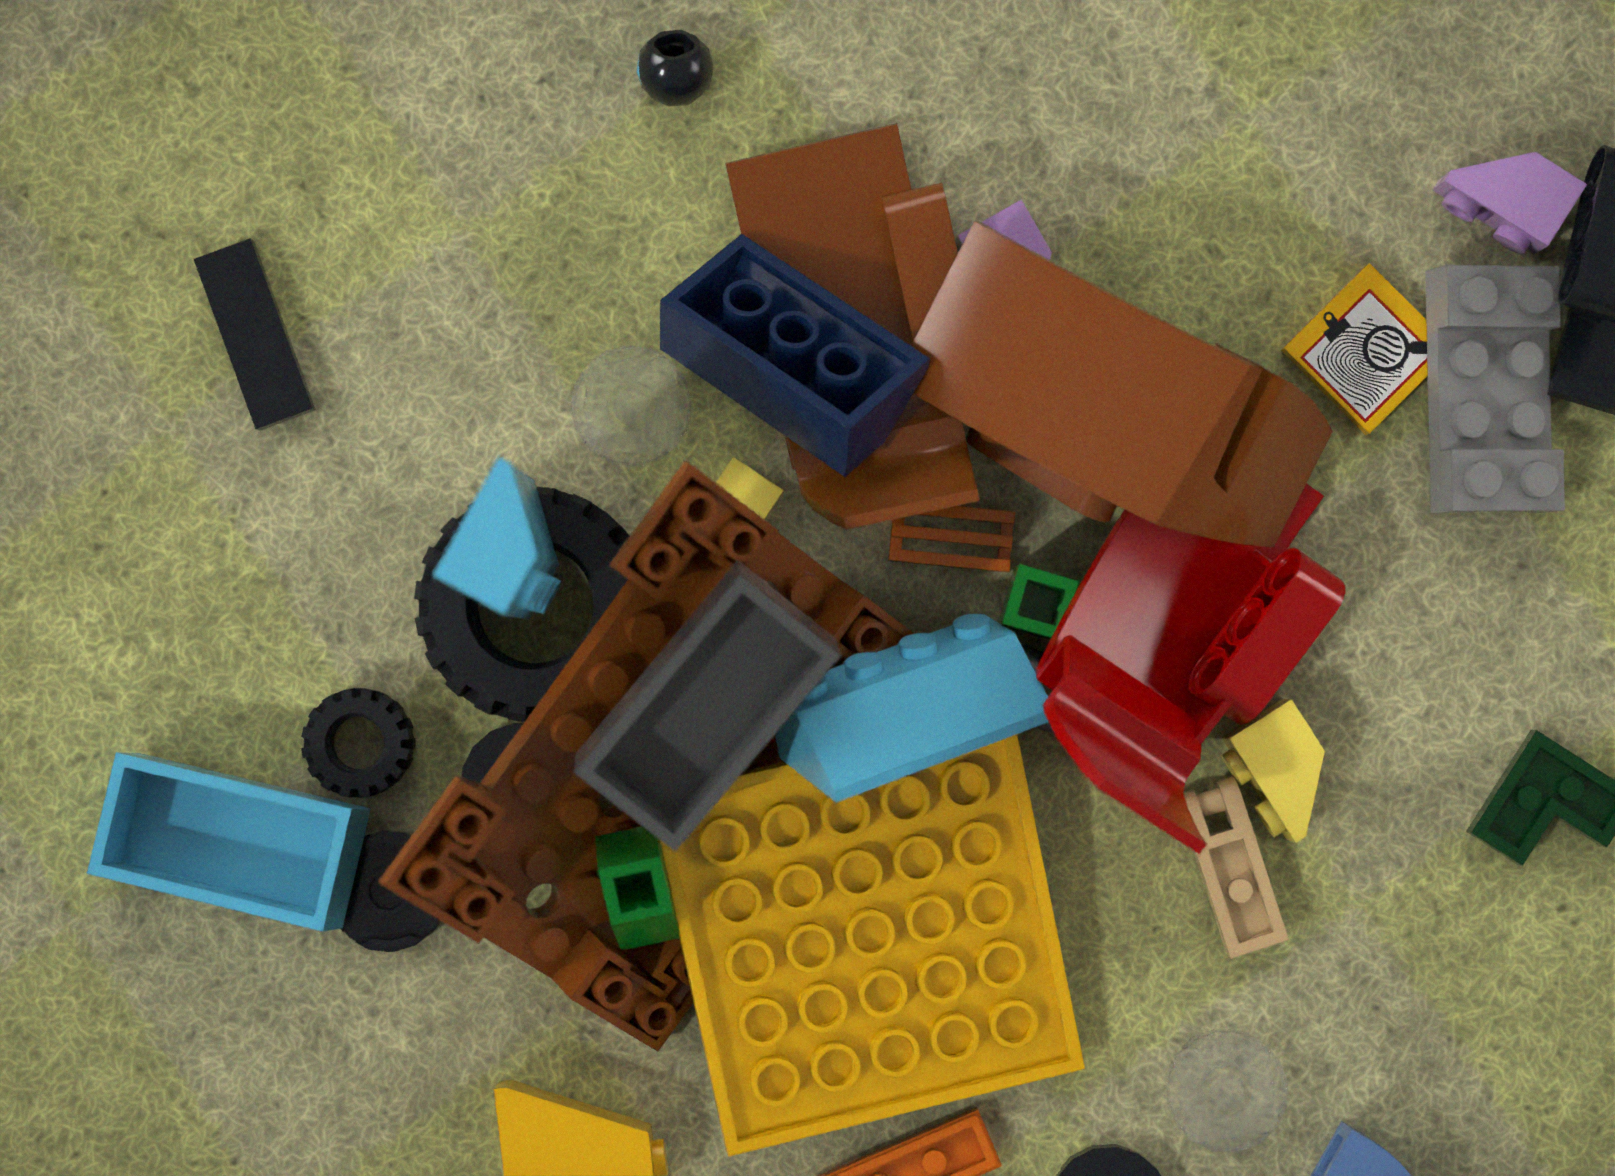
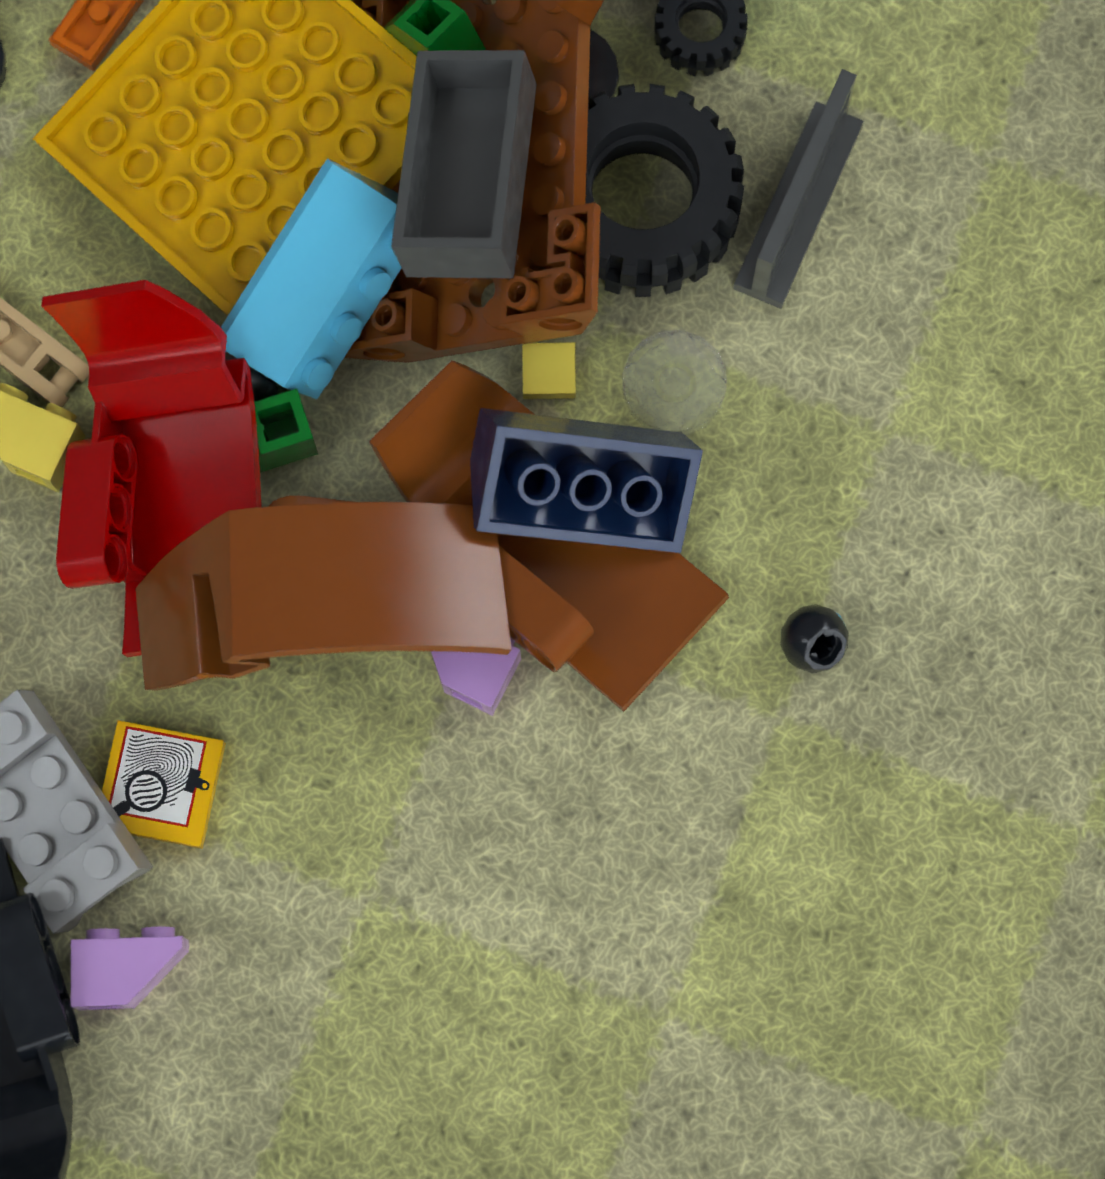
camera: 150 degrees right, 10 degrees down
black tile [193,238,316,431] -> none
medium azure slope [433,457,562,620] -> none
orange tile [888,506,1015,573] -> none
none -> dark grey fence [733,69,864,309]

